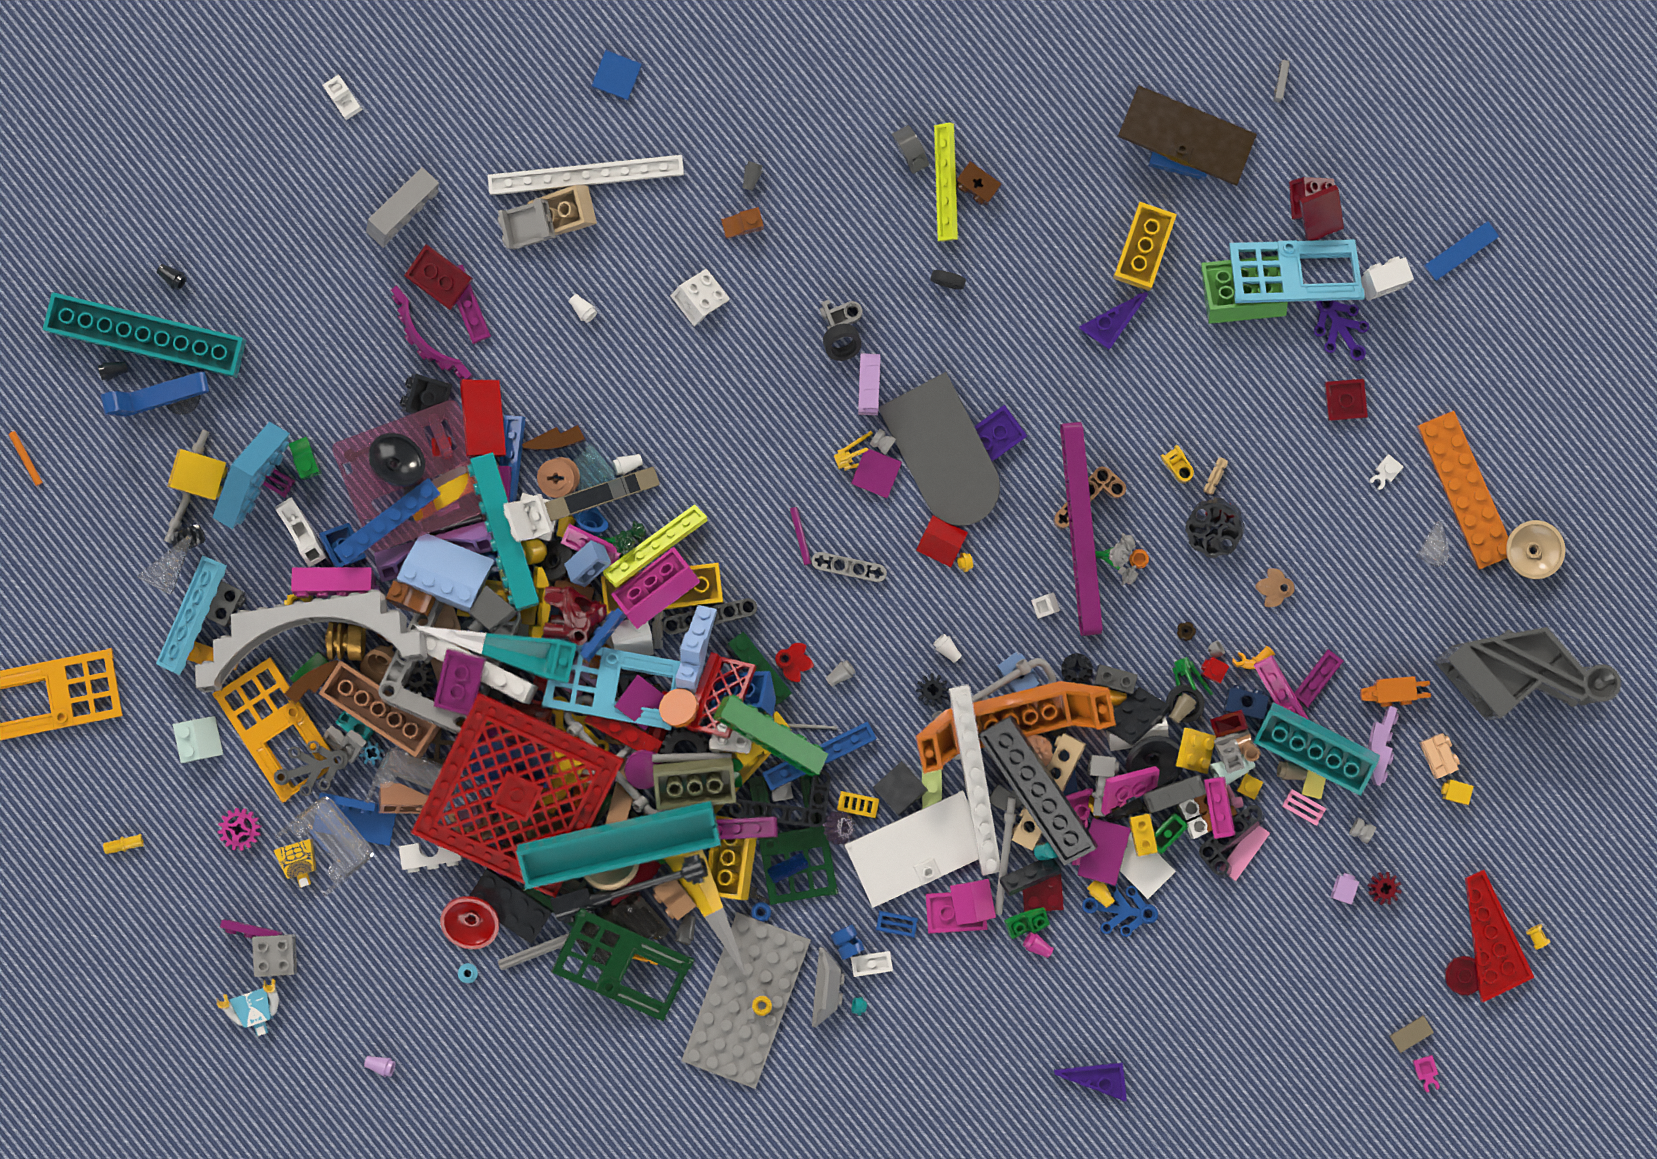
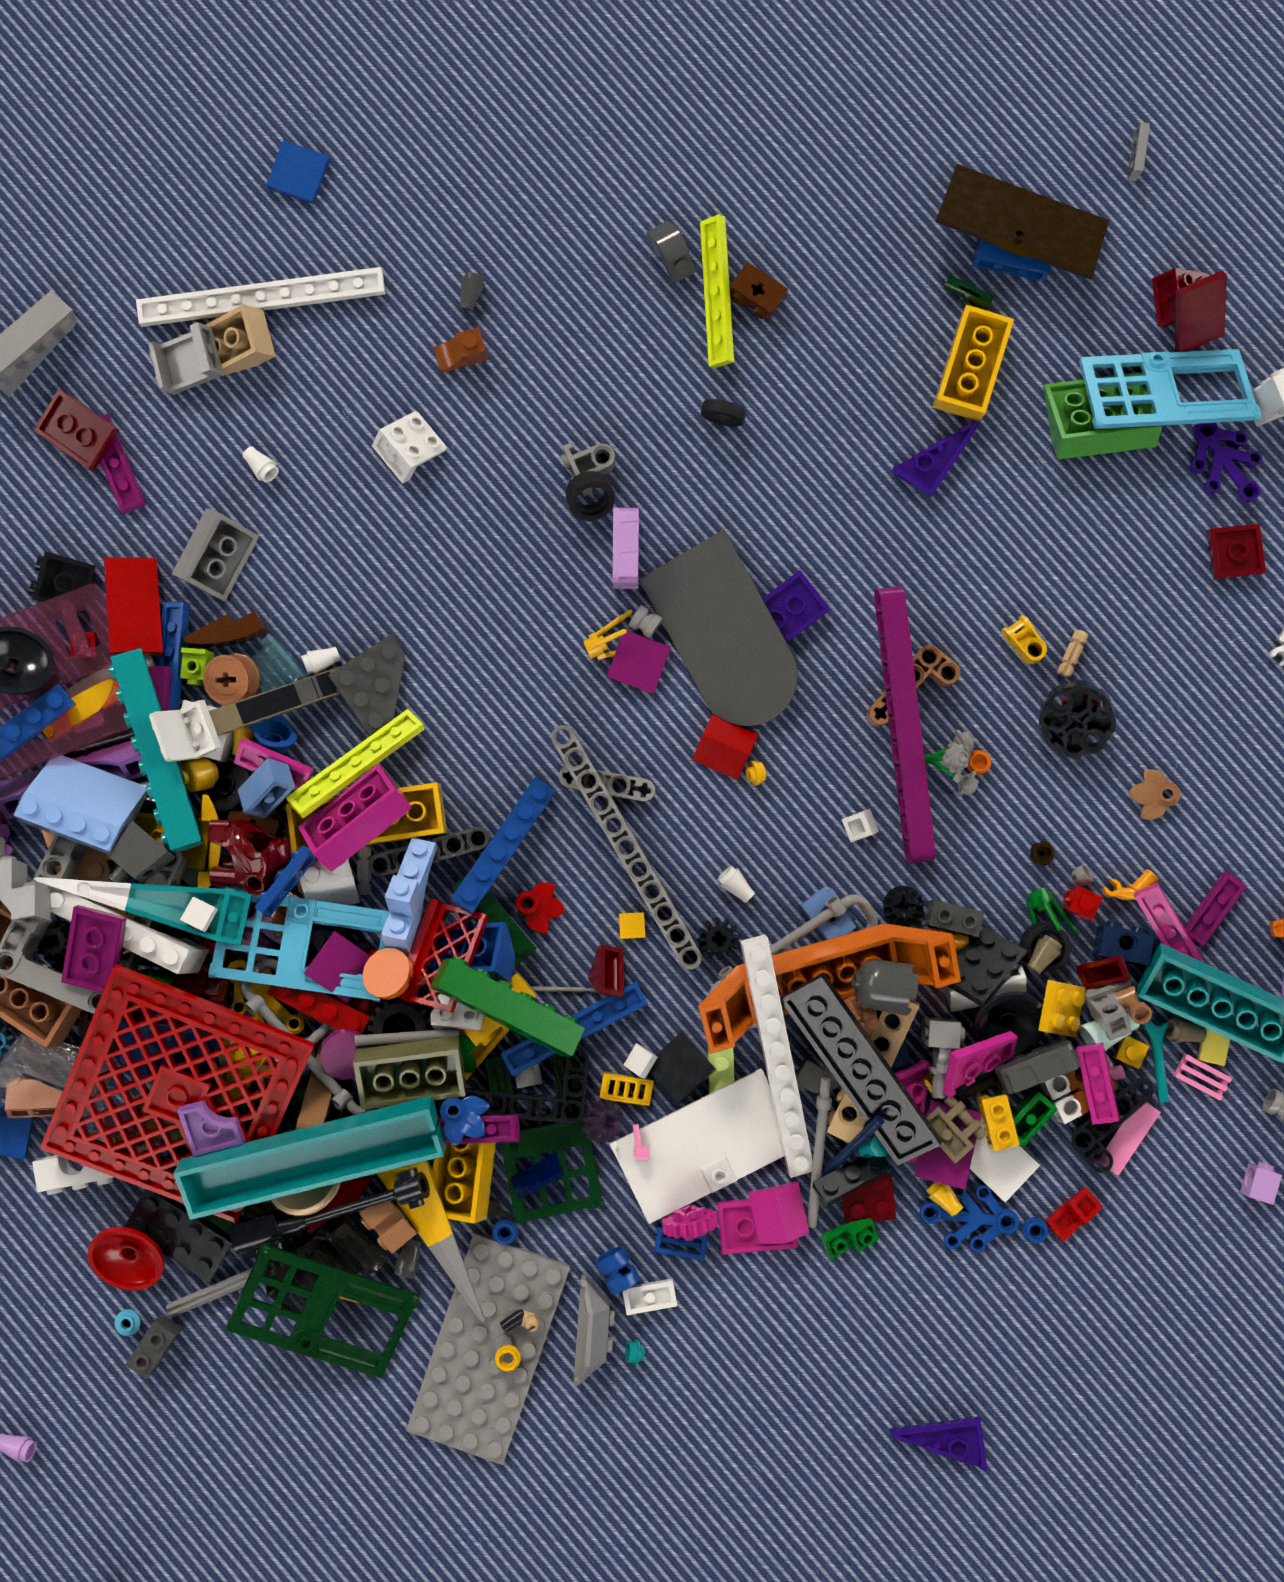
camera: 10 degrees right, 0 degrees up
dark orange arch [386,581,436,616] -> none
magenta piece [391,285,473,380] -> none
dark green plant [598,520,646,558] -> none
magenta bar [790,507,812,565] -> none
light grey cone [826,660,856,687] -> none
dark pink cone [1023,932,1053,958] -> none
none -> dark grey brick [125,1314,184,1379]
none -> light grey slope [172,508,259,602]
none -> medium lavender tile [177,1100,245,1157]
none -> lime brick [180,647,215,686]
none -> white tile [180,897,218,932]
none -> dark grey plate [328,634,405,737]
none -> blue plate [440,1096,489,1146]
none -> blue plate [450,777,556,915]
none -> arm [500,1309,539,1333]
none -> light grey beam [551,725,702,970]
none -> dark red slope [588,944,624,998]
none -> yellow tile [619,912,645,939]
none -> white tile [624,1043,658,1079]
none -> bright pink hand [632,1124,650,1161]
none -> dark pink gear [662,1205,718,1241]
none -> dark blue bar [822,1115,884,1177]
none -> dark grey cylinder [851,959,918,1016]
none -> dark tan plate [926,1096,988,1164]
none -> dark green pin [943,274,995,311]
none -> blue plate [1022,1217,1048,1244]
none -> red slope [1044,1187,1103,1242]
none -> teal piece [1142,1011,1169,1103]

